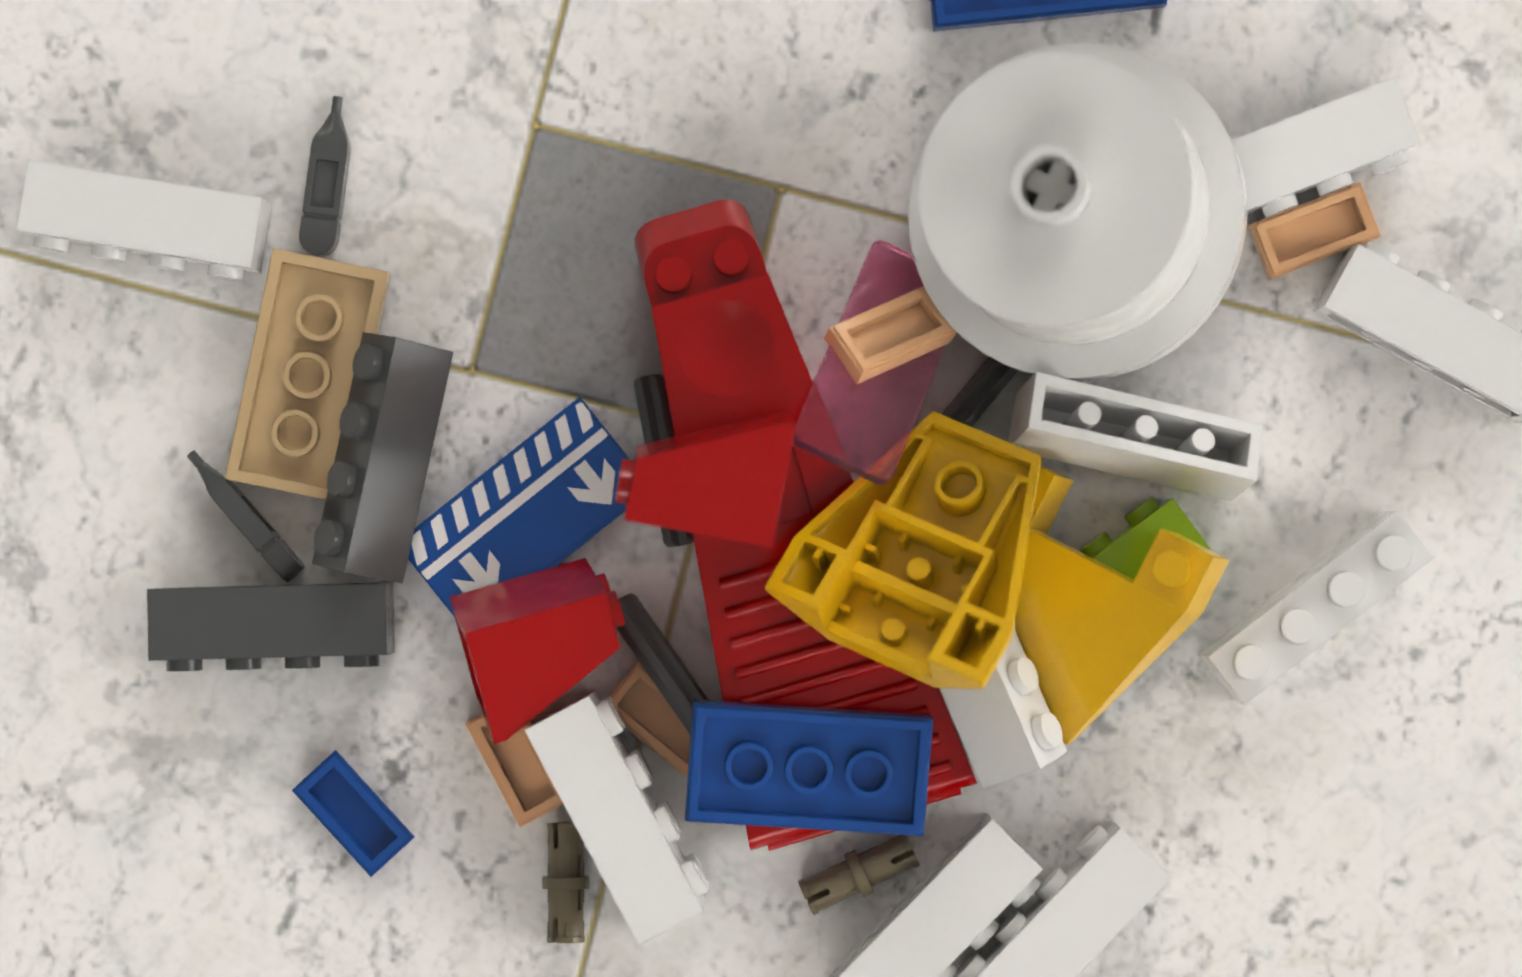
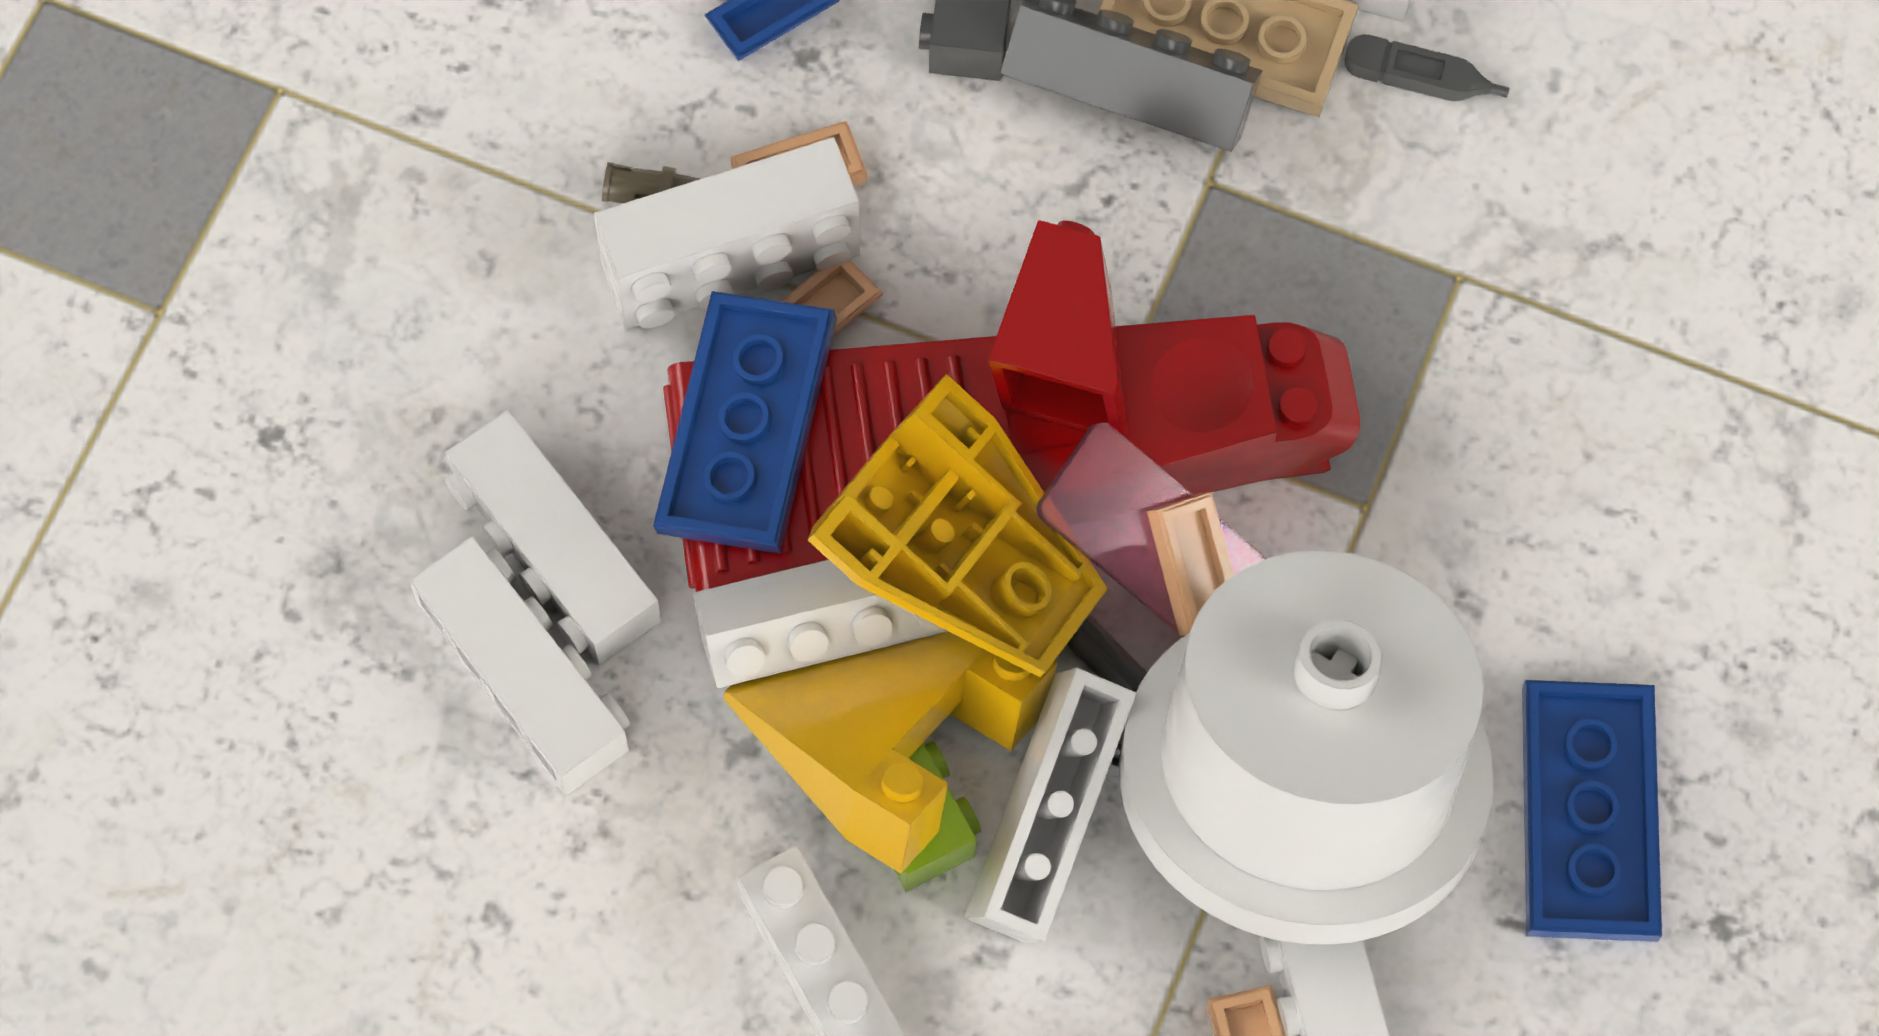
camera: 100 degrees right, 20 degrees down
blue tile [408,397,630,616] -> none
red slope [449,558,625,744] -> none
dark grey axle [616,593,709,735] -> none
dark tan pin [798,835,920,915] -> none

